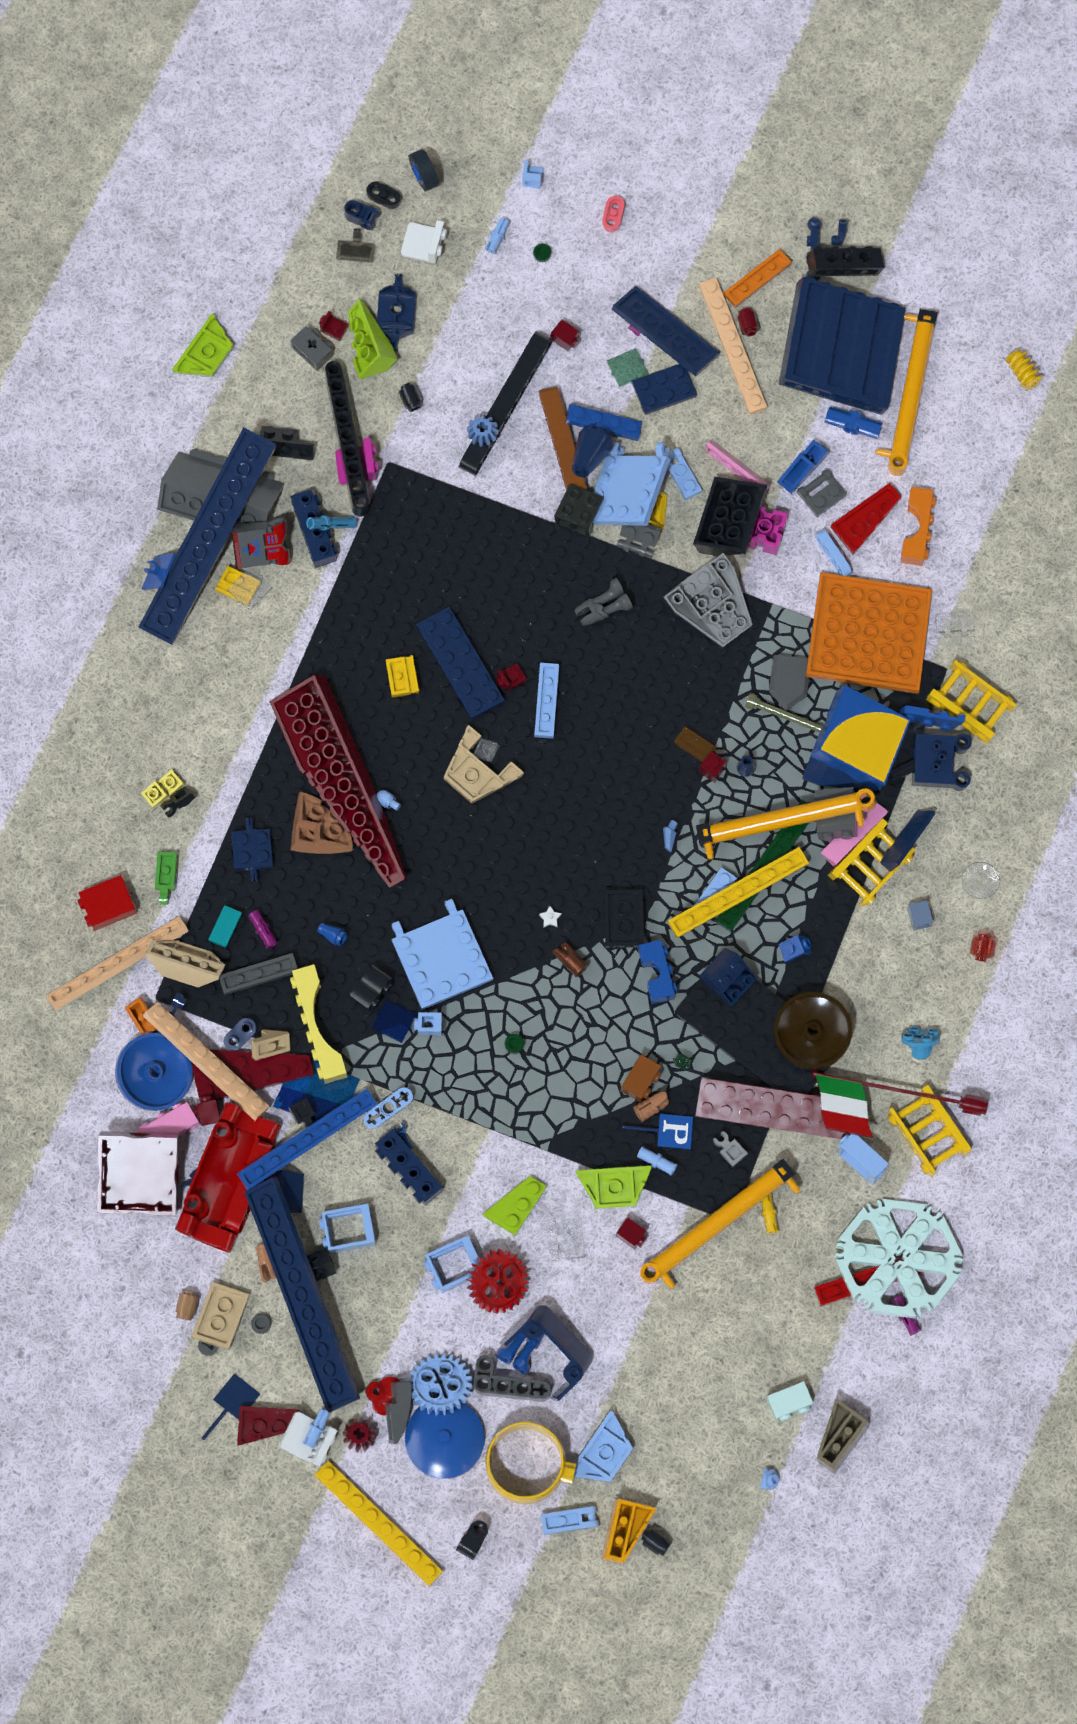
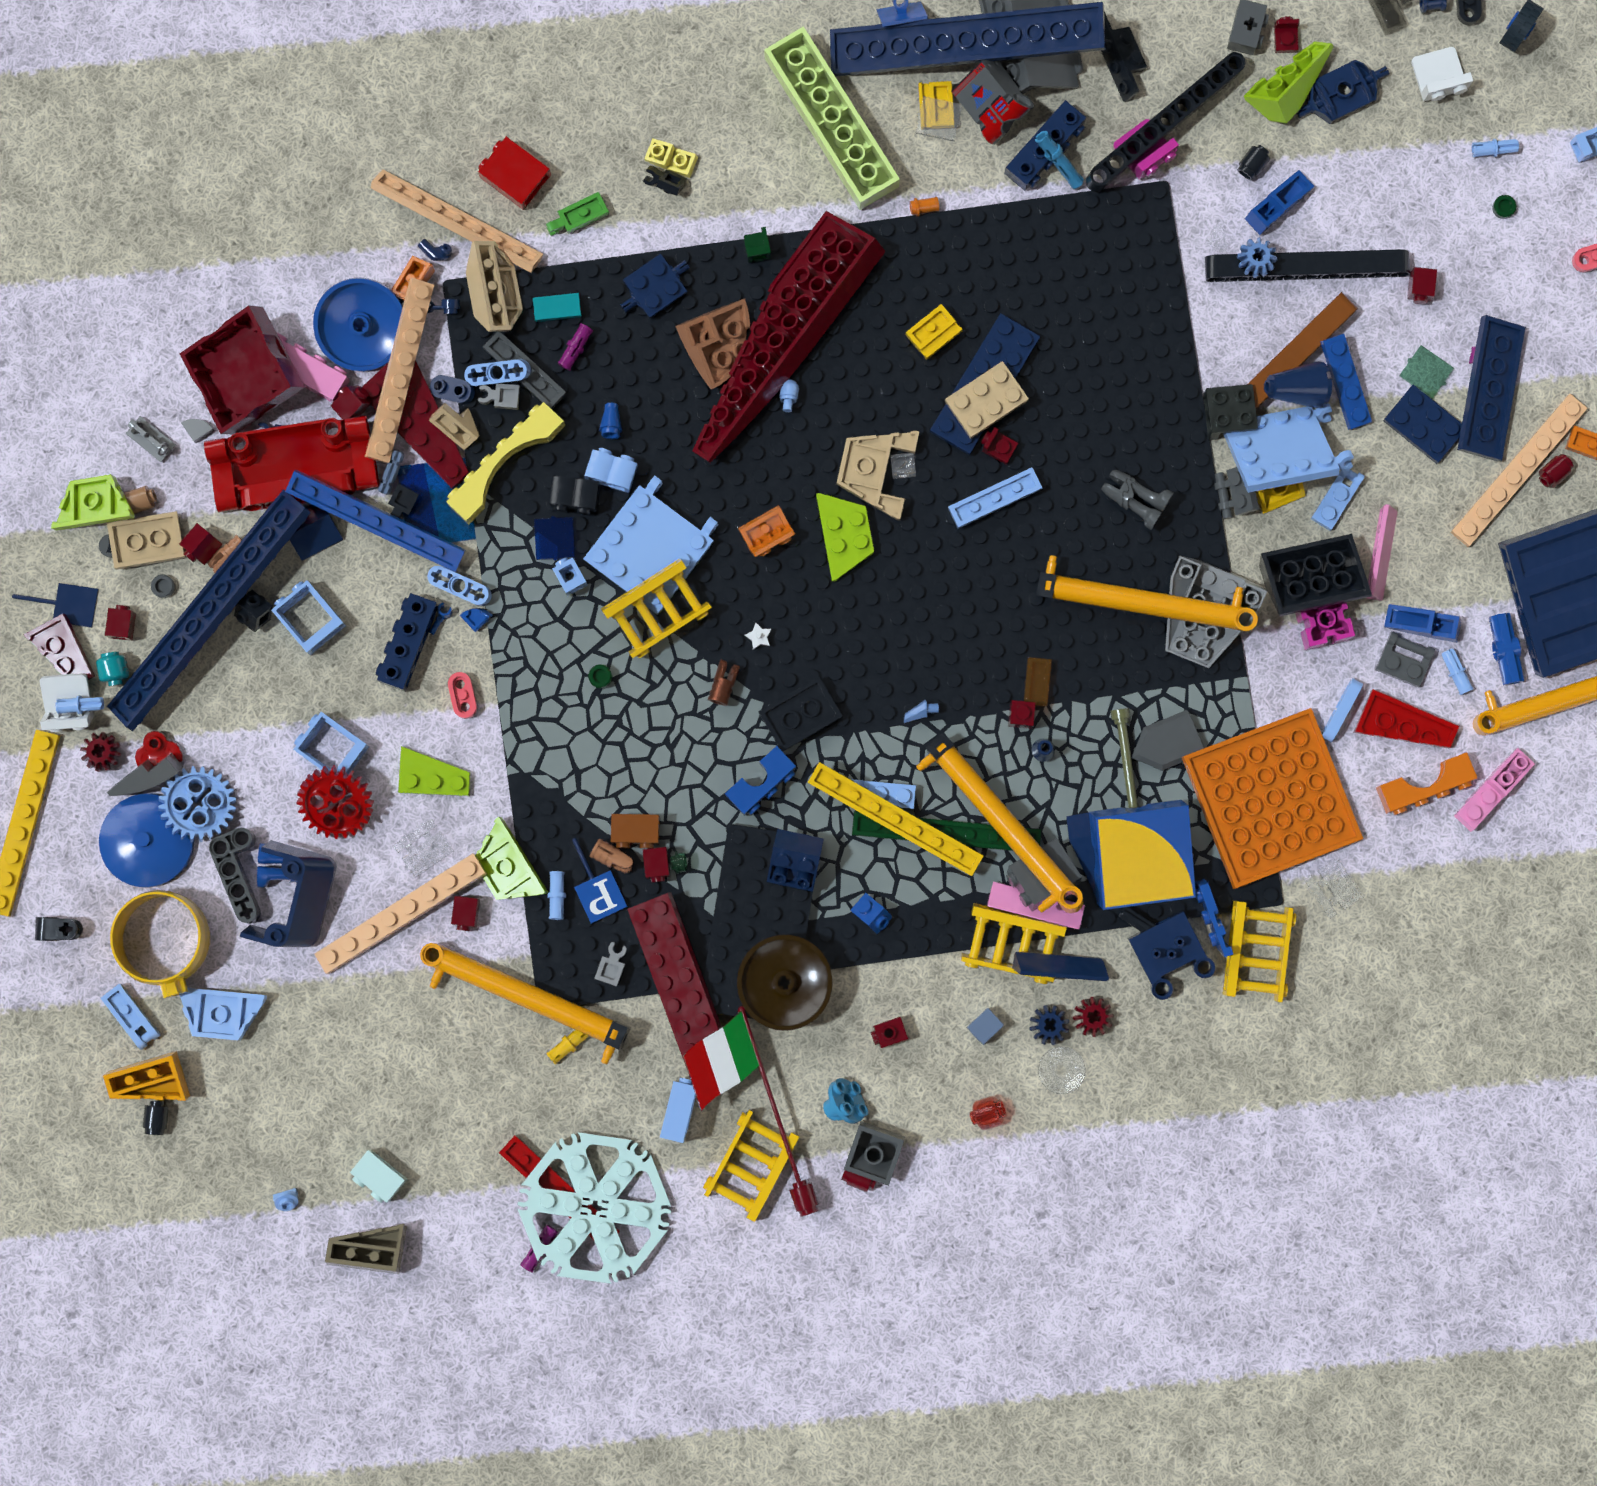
camera: 60 degrees right, 10 degrees up
none -> lime wing [51,474,135,531]
none -> teal head [96,651,129,686]
none -> dark red brick [105,605,136,641]
none -> light grey hinge [125,416,176,462]
none -> dark red brick [179,523,223,565]
none -> light grey tile [181,419,214,443]
none -> light nougat plate [314,853,487,974]
none -> sand blue axle [378,450,404,495]
none -> dark blue arm [418,239,452,261]
none -> coral plate [448,672,477,719]
none -> blue tile [460,608,493,632]
none -> light blue beam [464,359,531,386]
none -> light grey plate [478,383,520,410]
none -> light blue brick [584,448,638,493]
none -> yellow fence [601,558,712,658]
none -> dark red brick [643,847,670,883]
none -> orange bracket [738,506,795,557]
none -> dark green panel [744,227,771,263]
none -> yellowish green brick [764,26,900,210]
none -> lime wing [816,493,874,582]
none -> dark red brick [841,1170,876,1193]
none -> dark grey slope [844,1121,905,1186]
none -> dark red brick [870,1017,908,1048]
none -> orange pin [910,197,939,216]
none -> tan plate [945,361,1029,439]
none -> dark blue gear [1029,1005,1069,1045]
none -> light orange piece [1036,555,1258,631]
none -> dark red gear [1073,997,1114,1037]
none -> blue slope [1244,170,1315,235]
none -> light blue axle [1441,649,1473,695]
none -> bright pink slope [1454,748,1535,832]

